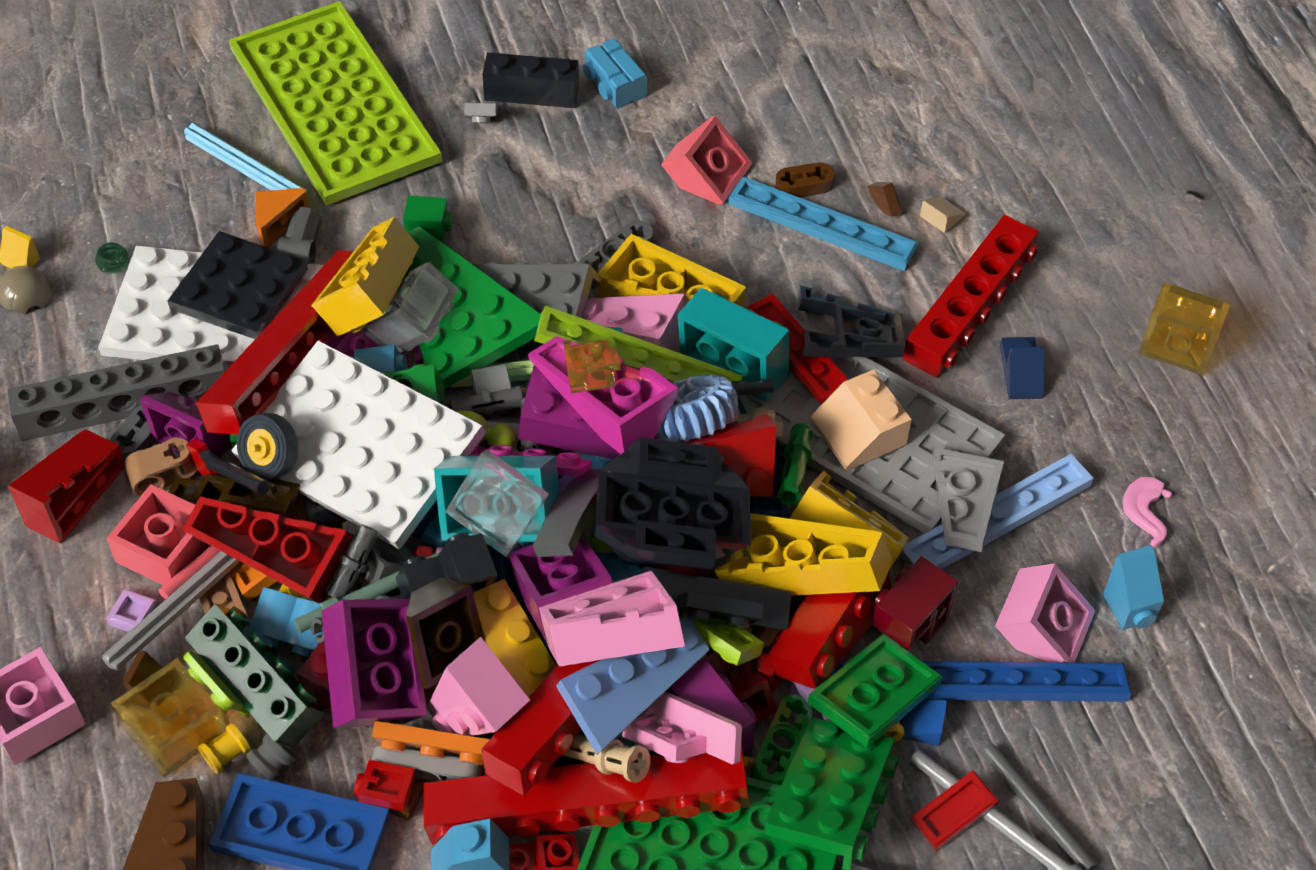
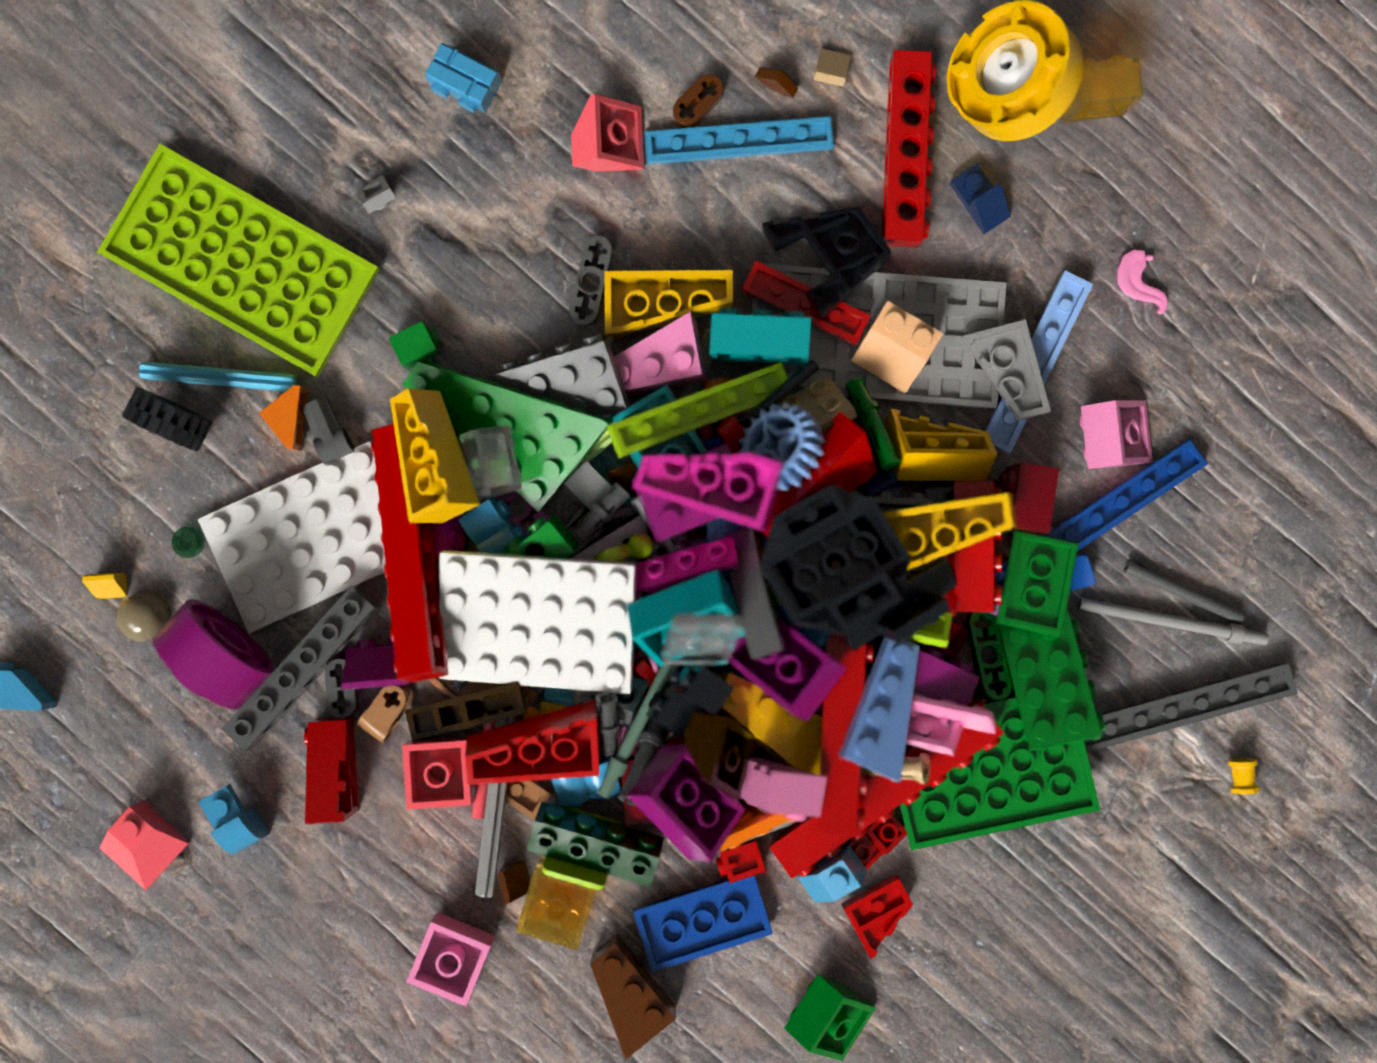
camera: 30 degrees left, 35 degrees up
lavender tile [106,589,159,632] -> none
black plate [167,231,308,339] -> none
black piece [186,438,270,495] -> none
yellow bush [198,723,251,775] -> none
black wheel [237,413,298,480] -> none
dark grey wheel [246,734,297,782] -> none
black brick [482,52,579,108] -> none
bright pink wedge [539,571,685,666] -> none
clear yellow brick [563,340,621,393] -> none
red tile [911,770,999,852] -> none
dark azure slope [1103,545,1164,630] -> none
none -> black tyre [121,387,213,451]
none -> magenta piece [152,599,274,710]
none -> yellow piece [947,1,1084,141]

